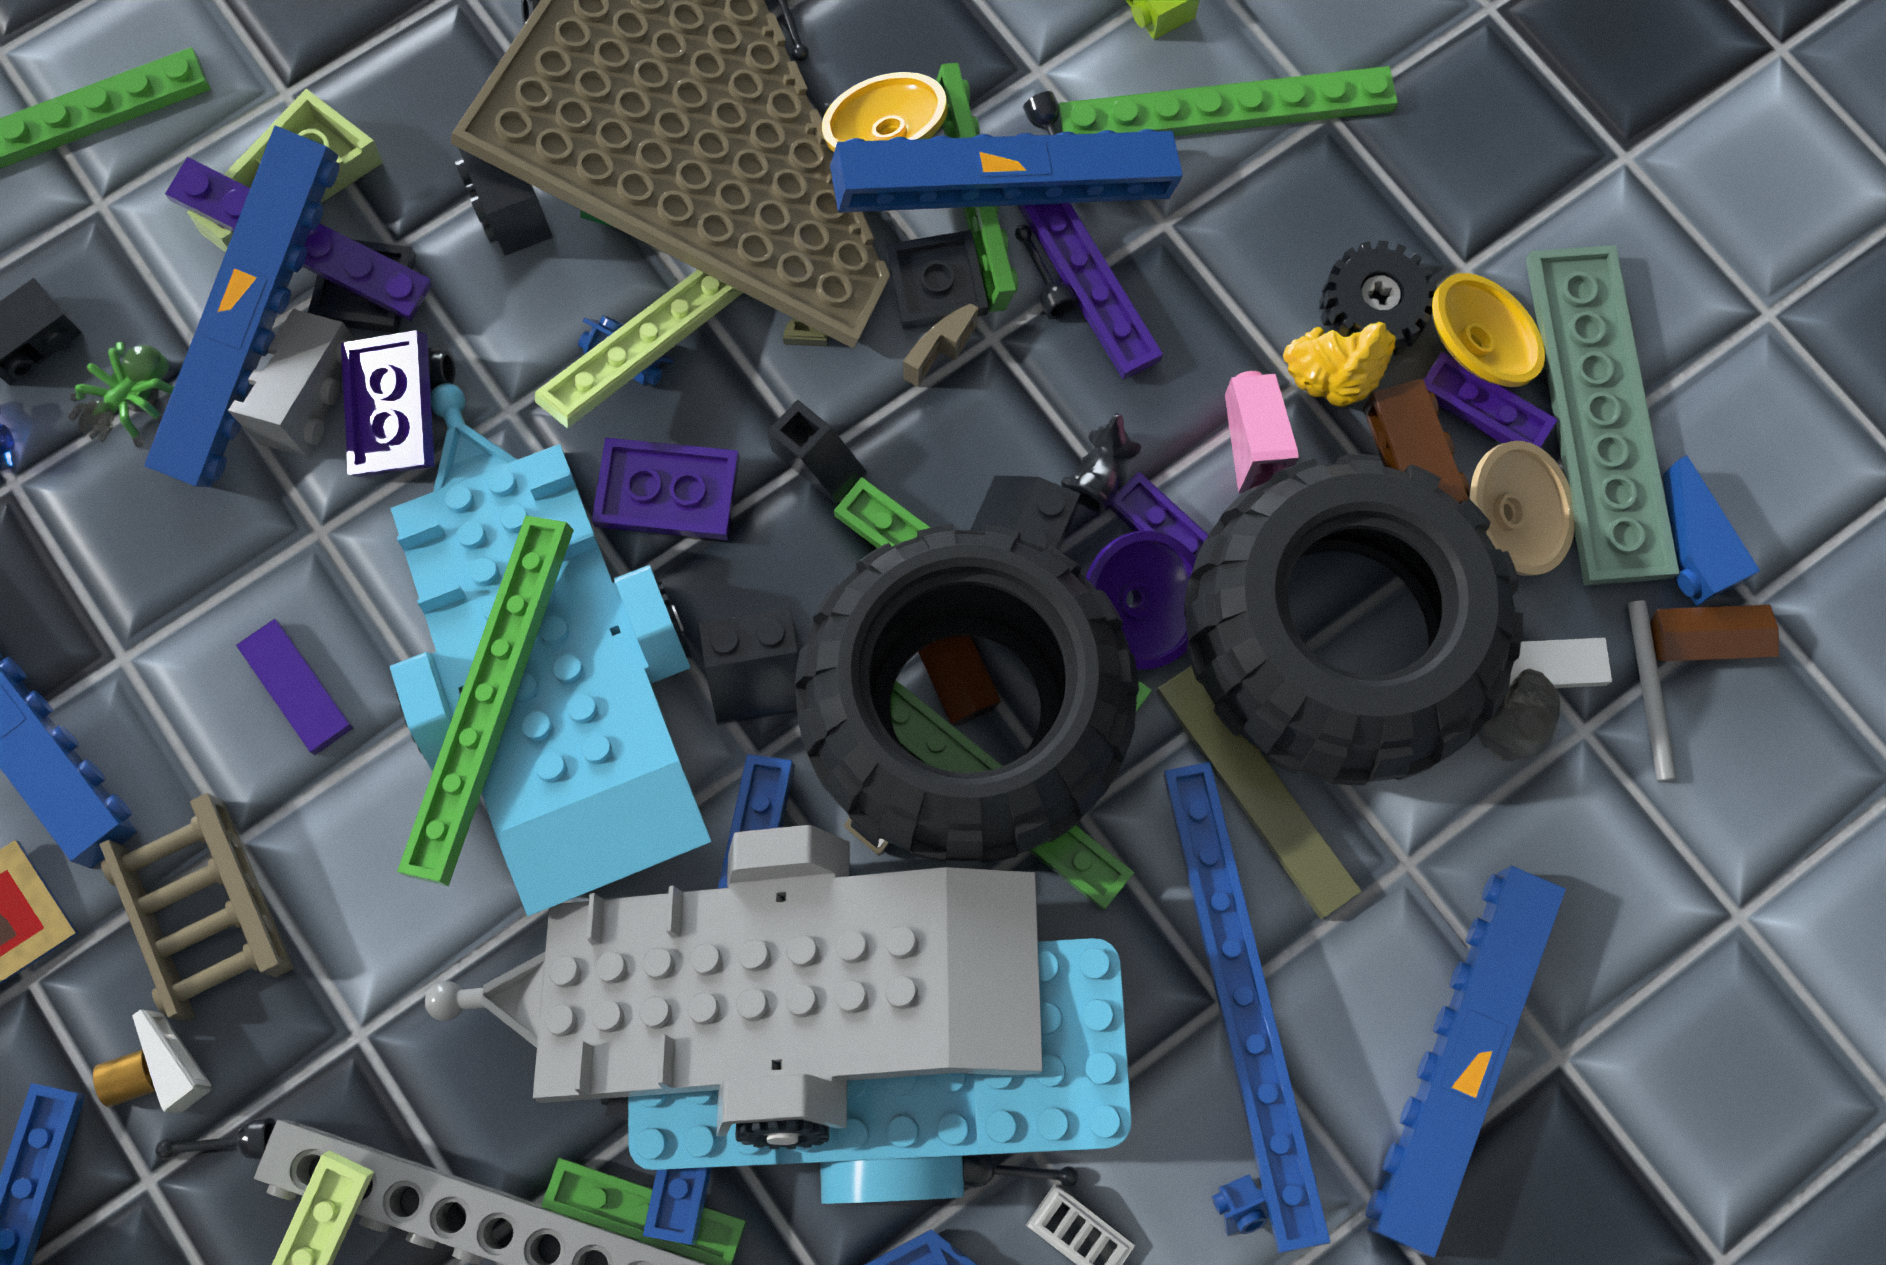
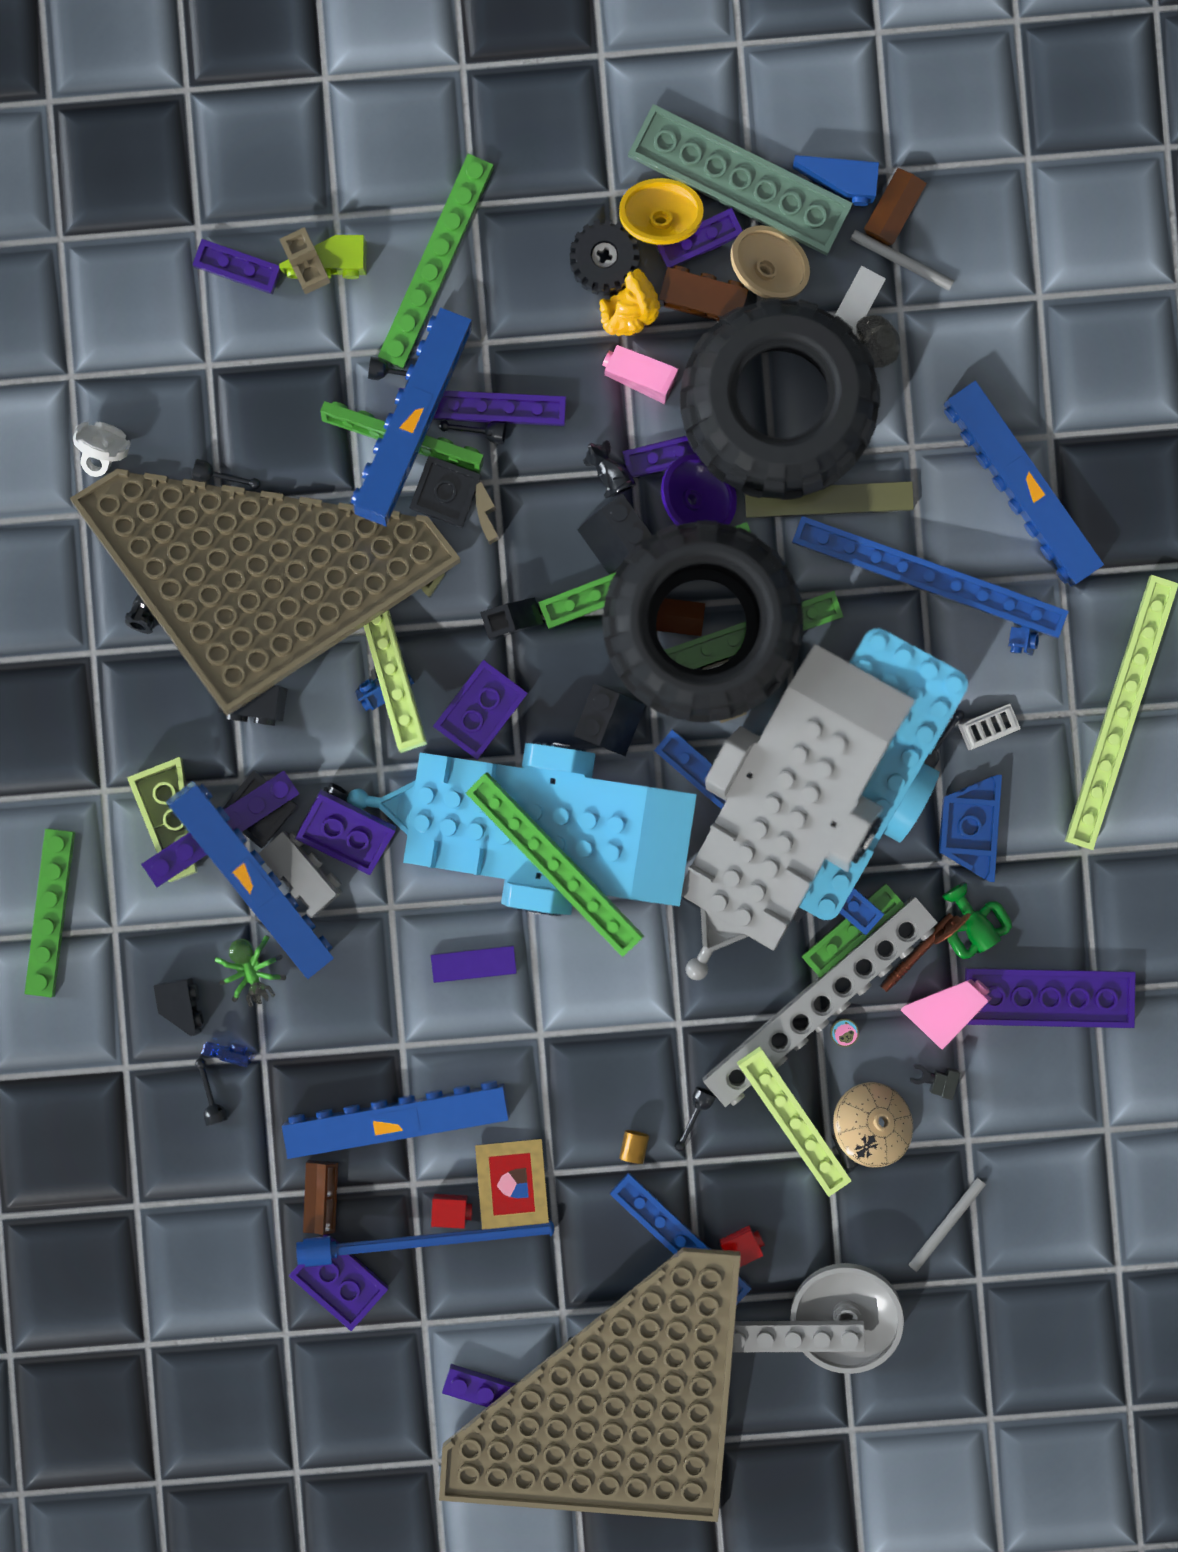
camera: 55 degrees left, 15 degrees up
dark tan fence [99,793,294,1021] -> none
white slope [132,1009,212,1113] -> none
yellow dish [822,72,948,152] -> none

